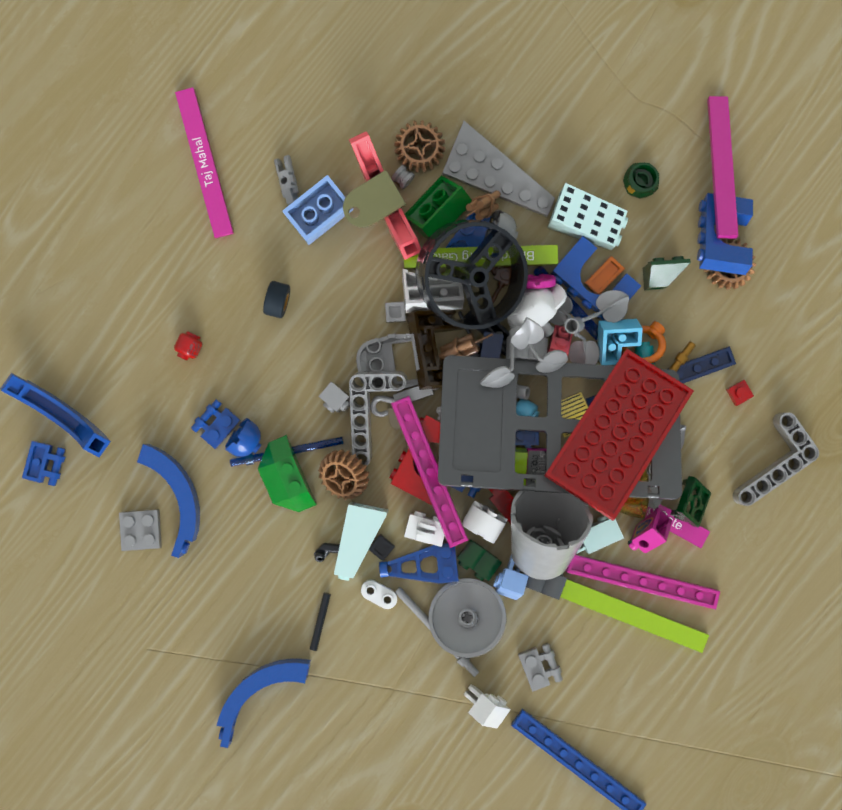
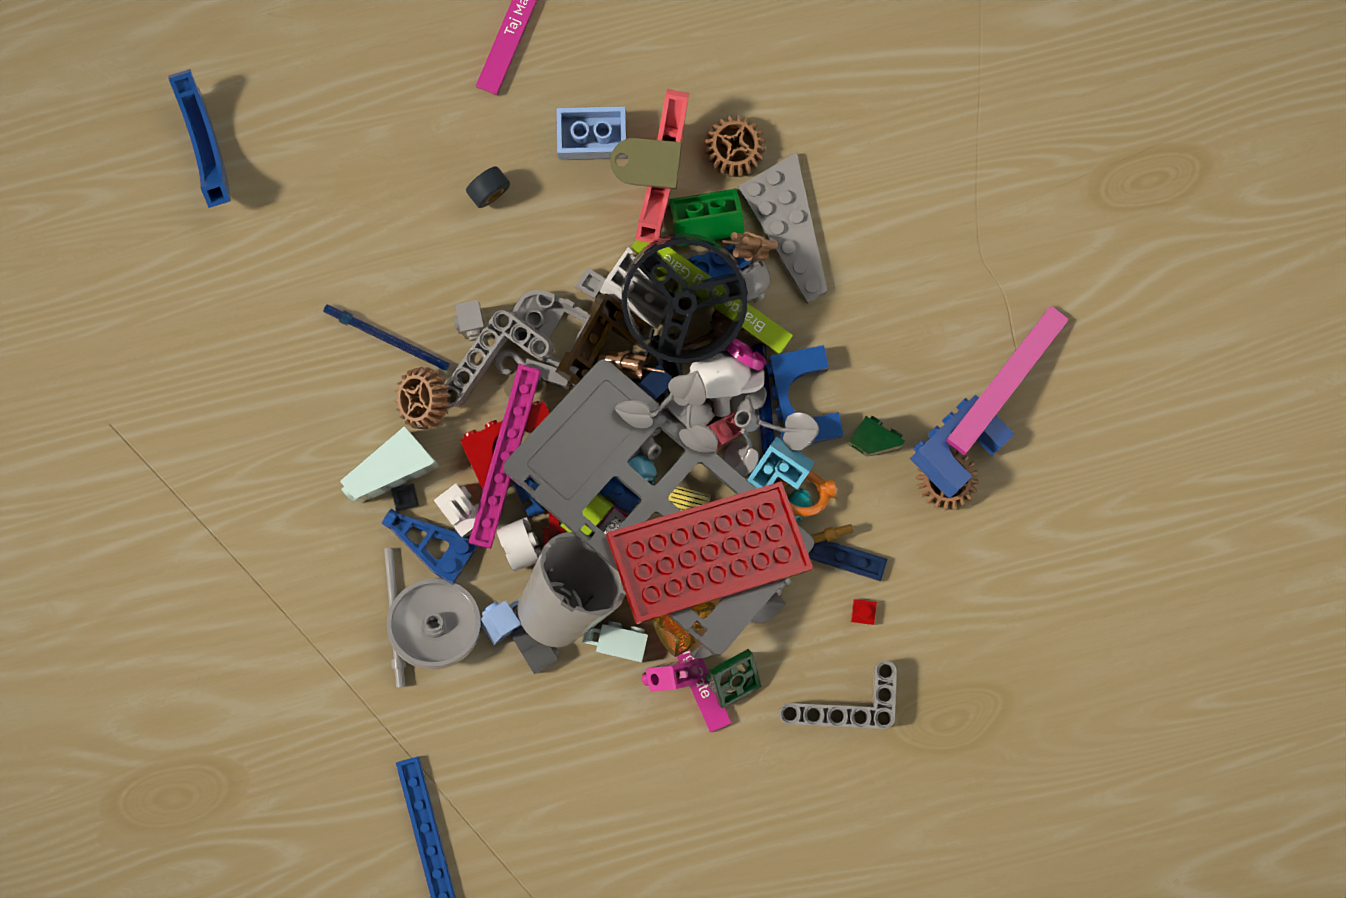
camera: 35 degrees right, 5 degrees down
blue plate [22,441,65,486] -> none
light grey plate [119,509,162,551] -> none
blue arch [137,444,200,558] -> none
red head [174,331,203,361] -> none
blue plate [191,399,241,449] -> none
blue arch [217,659,311,748] -> none
blue cylinder [225,418,261,457] -> none
green wedge [258,435,317,512] -> none
light grey hinge [274,155,299,205] -> none
black bar [310,592,331,651] -> none
black arm [314,543,340,562] -> none
white plate [361,580,397,609] -> none
light grey wheel [391,165,415,189] -> none
dark green brick [457,539,502,581] -> none
white brick [464,684,511,728] -> none
light grey plate [518,643,563,692] -> none
light aqua slope [547,183,628,250] -> none
lime tile [560,579,709,653] -> none
dark pink tile [566,555,720,610] -> none
orange tile [584,256,625,294] -> none
dark green hat [623,162,659,199] -> none

